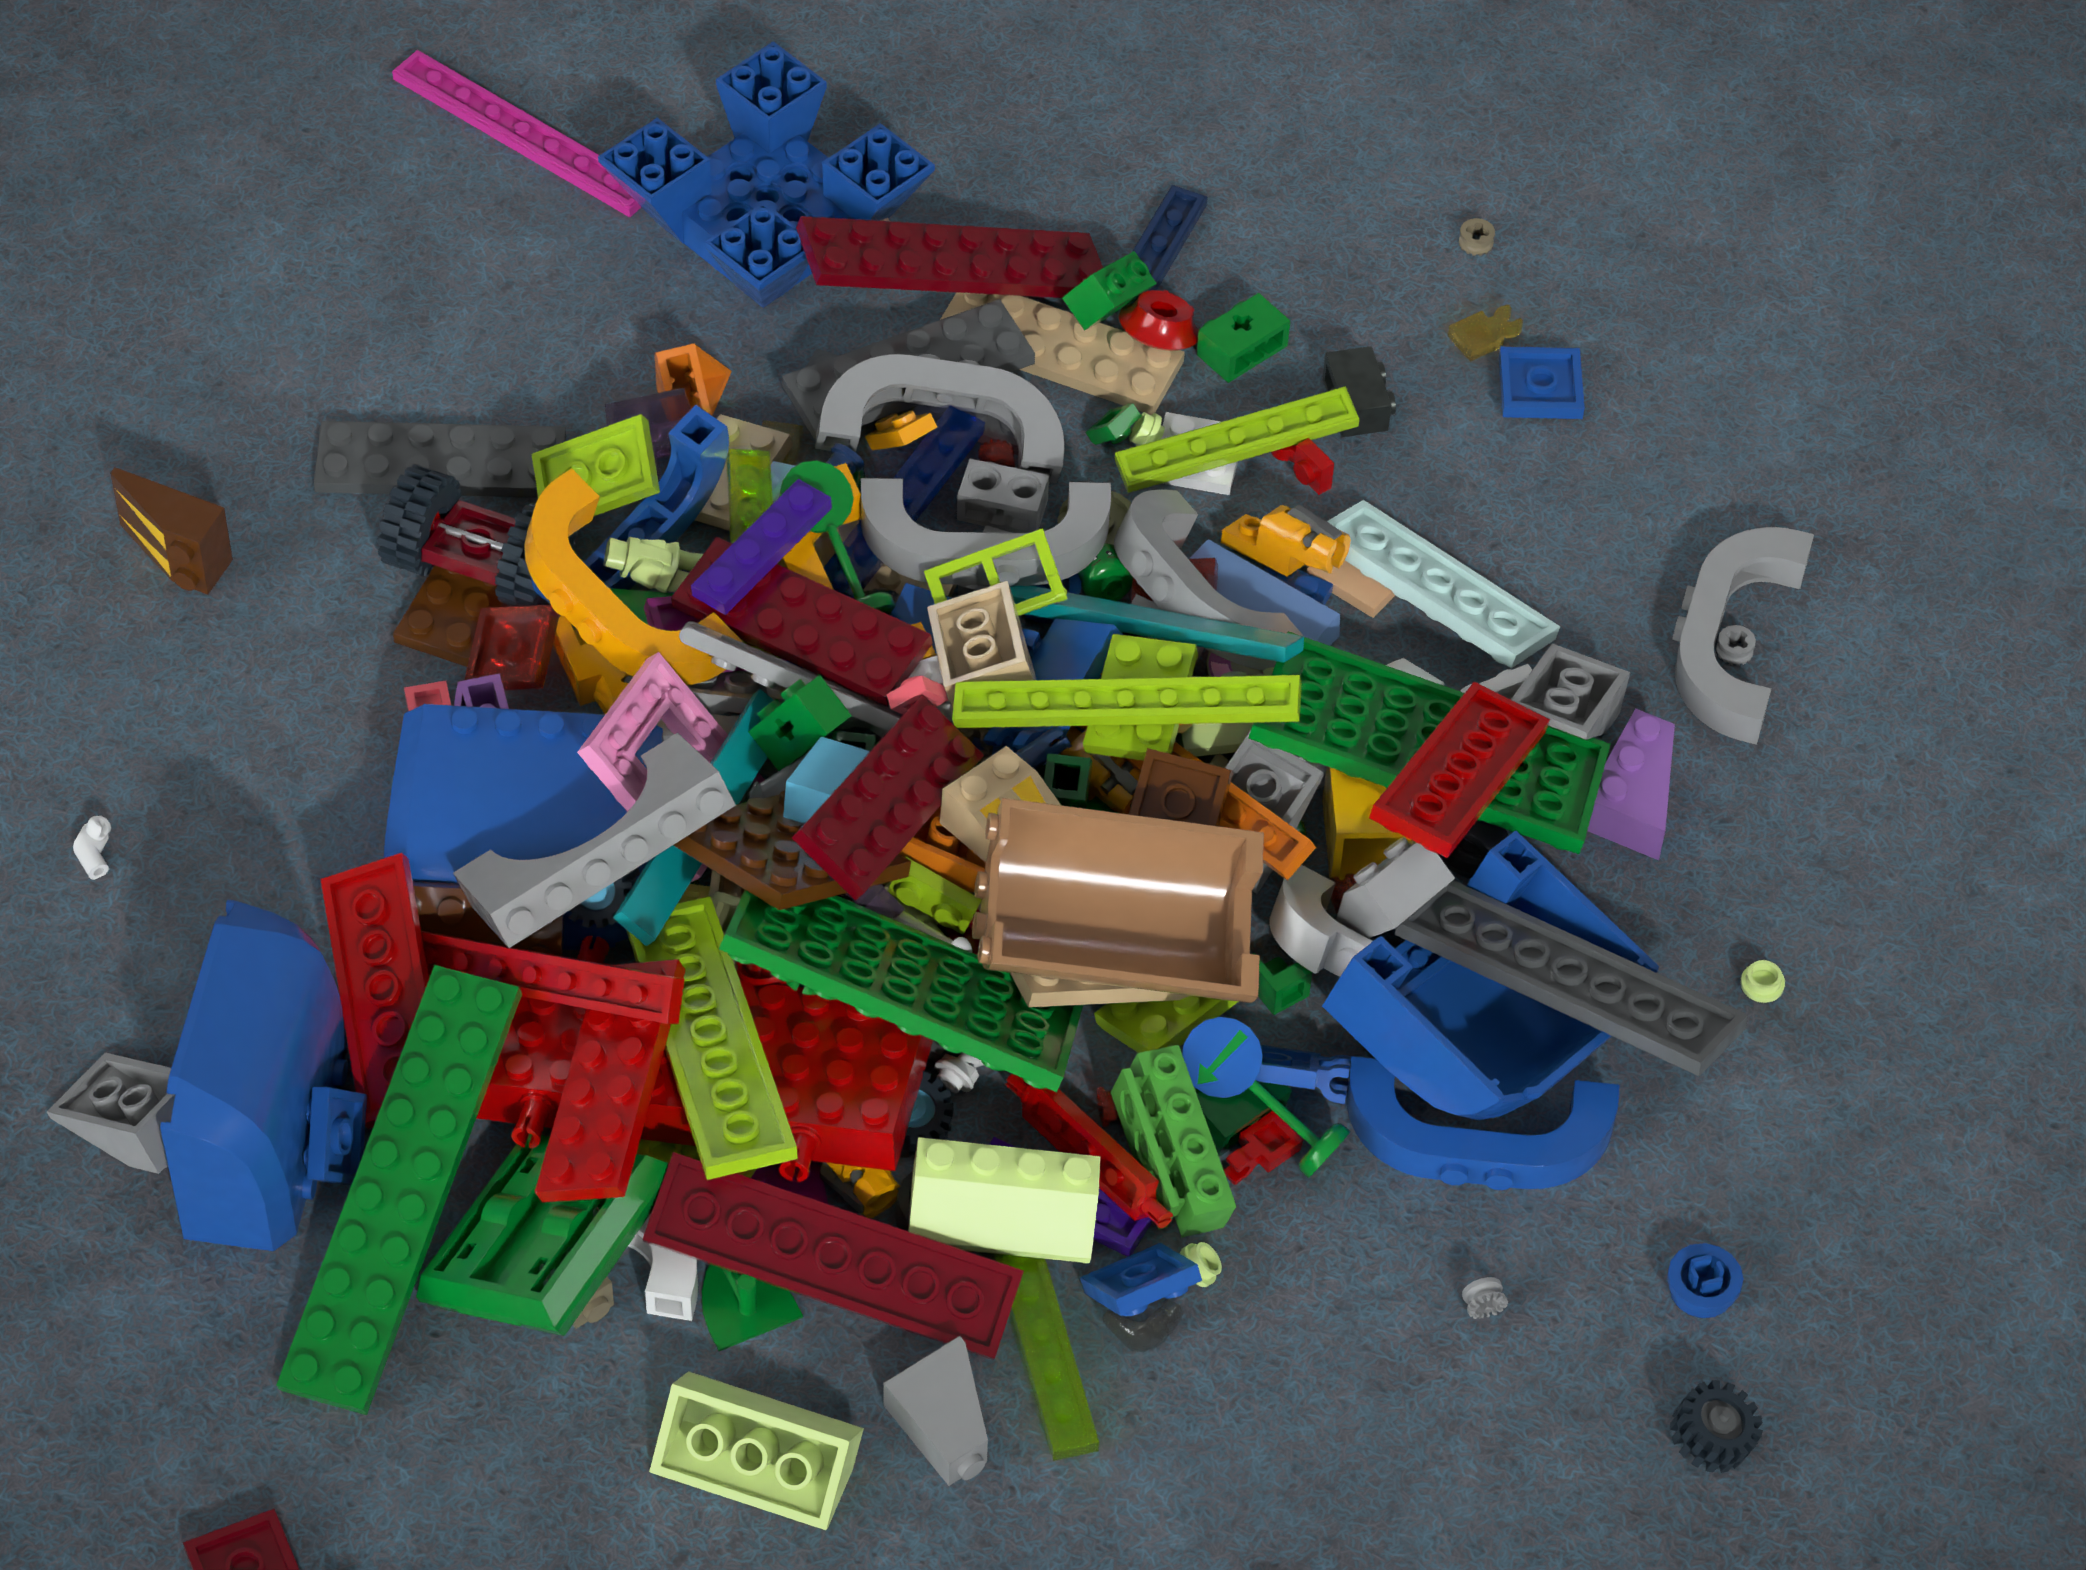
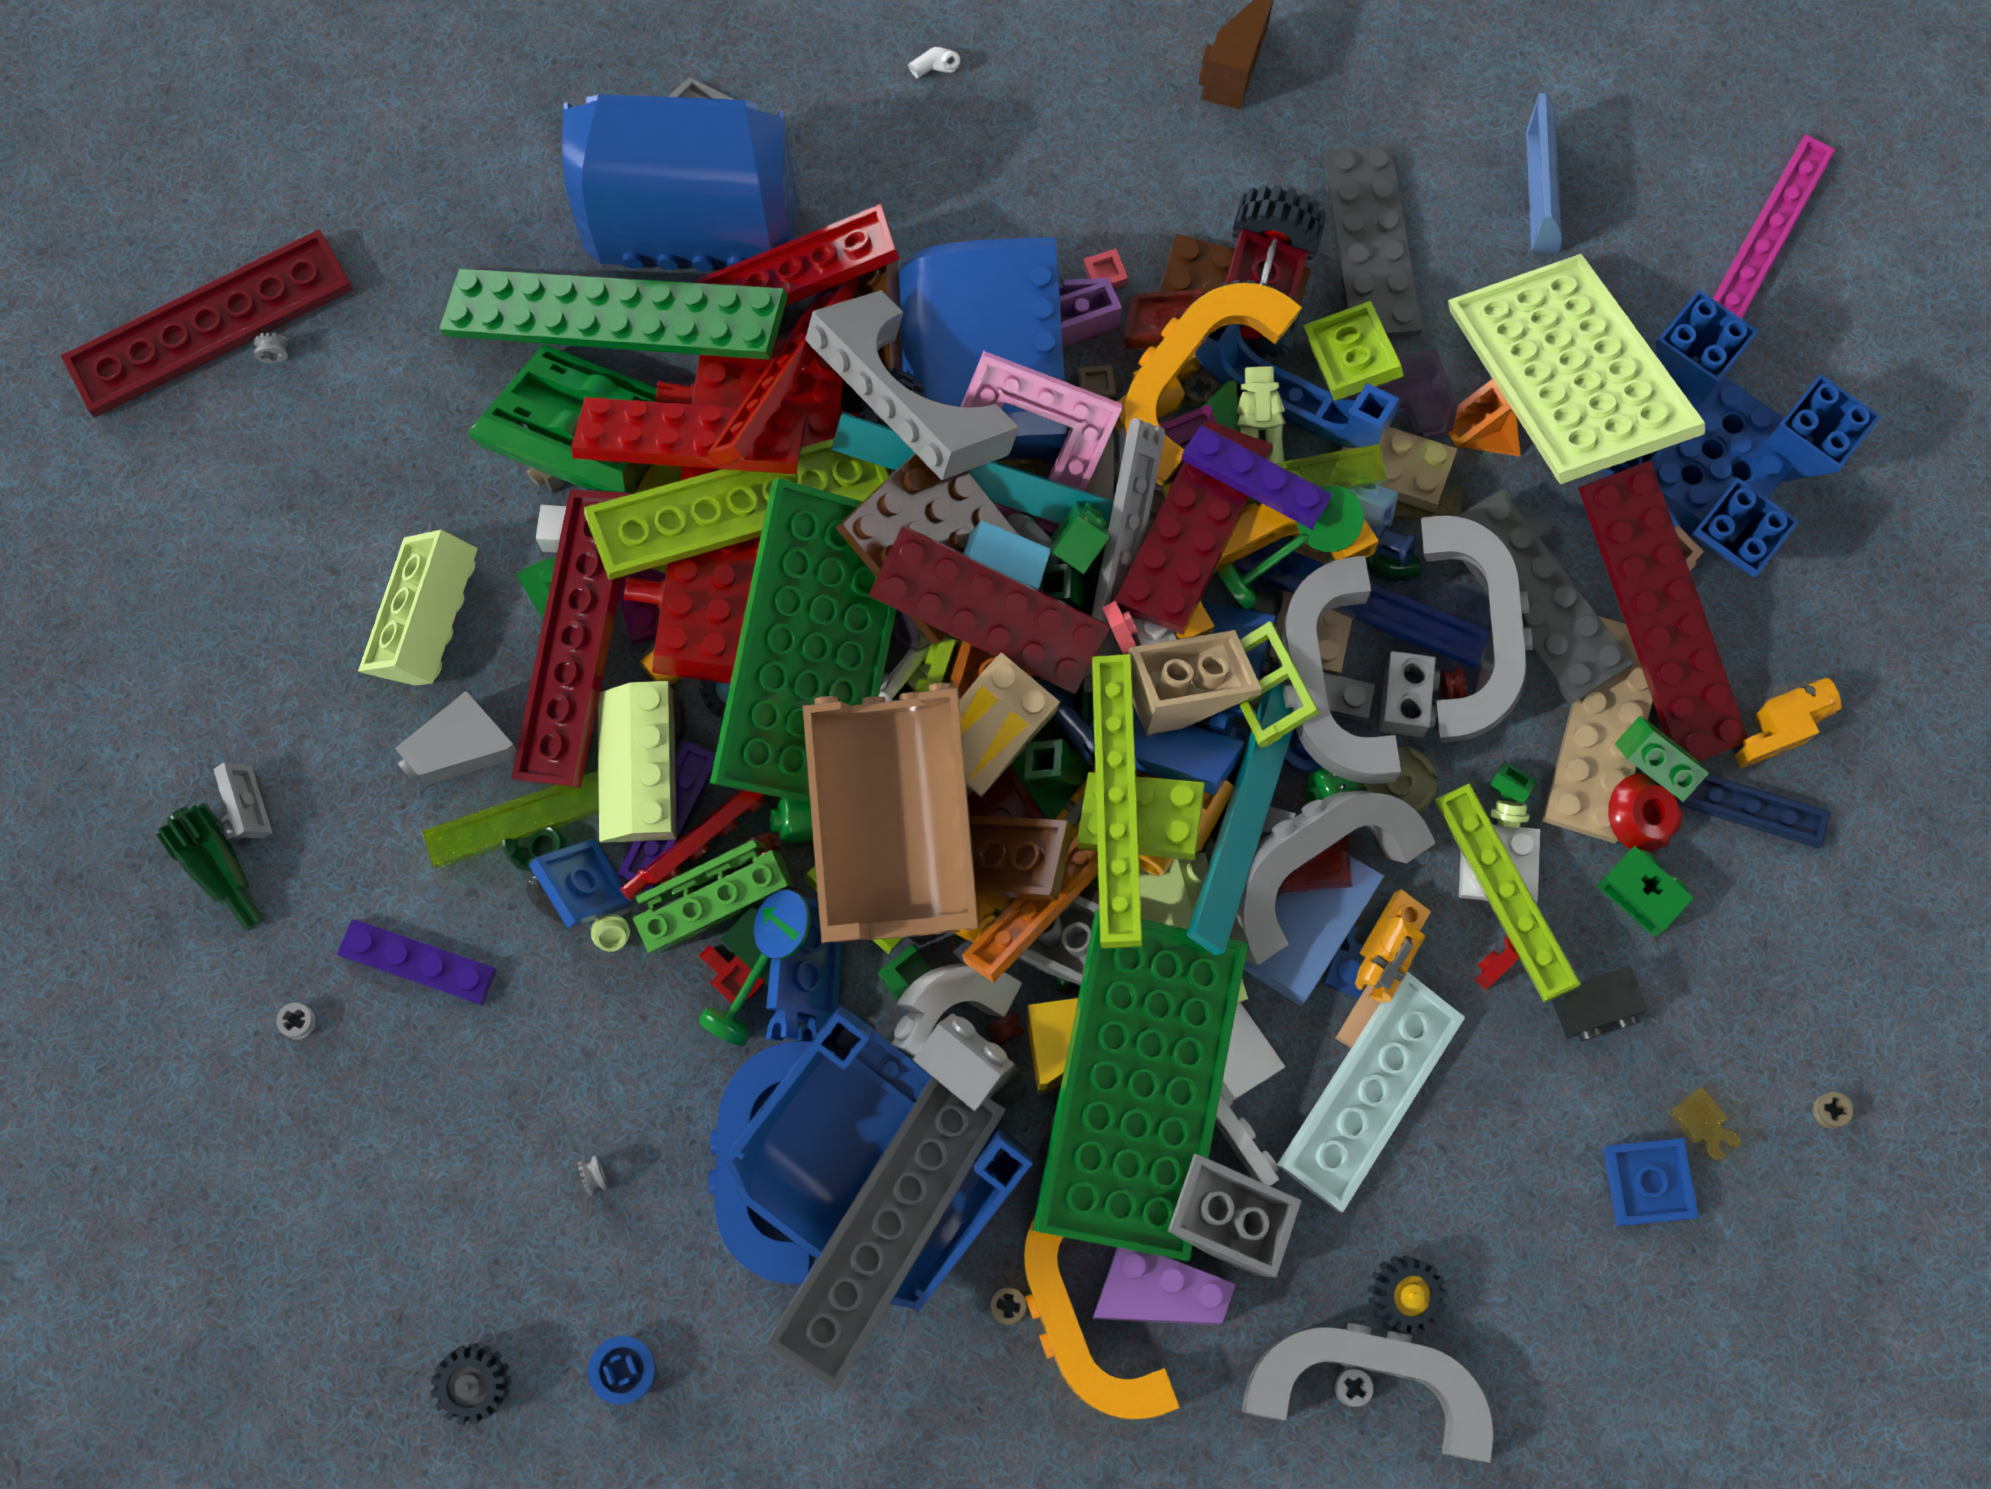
camera: 85 degrees right, 20 degrees up
blue plate [304,1087,367,1185] -> none
light orange plate [865,410,938,450] -> none
red plate [1369,682,1550,858] -> none
yellowish green plate [1740,960,1785,1003] -> none
none -> dark purple plate [337,919,497,1006]
none -> dark green hair [502,827,567,871]
none -> green head [770,798,814,845]
none -> dark tan bush [990,1288,1026,1325]
none -> light orange arch [1024,1214,1180,1419]
none -> black wheel [1368,1256,1448,1334]
none -> yellowish green plate [1448,254,1705,484]
none -> medium blue slope [1526,93,1562,253]
none -> light orange plate [1734,677,1841,769]

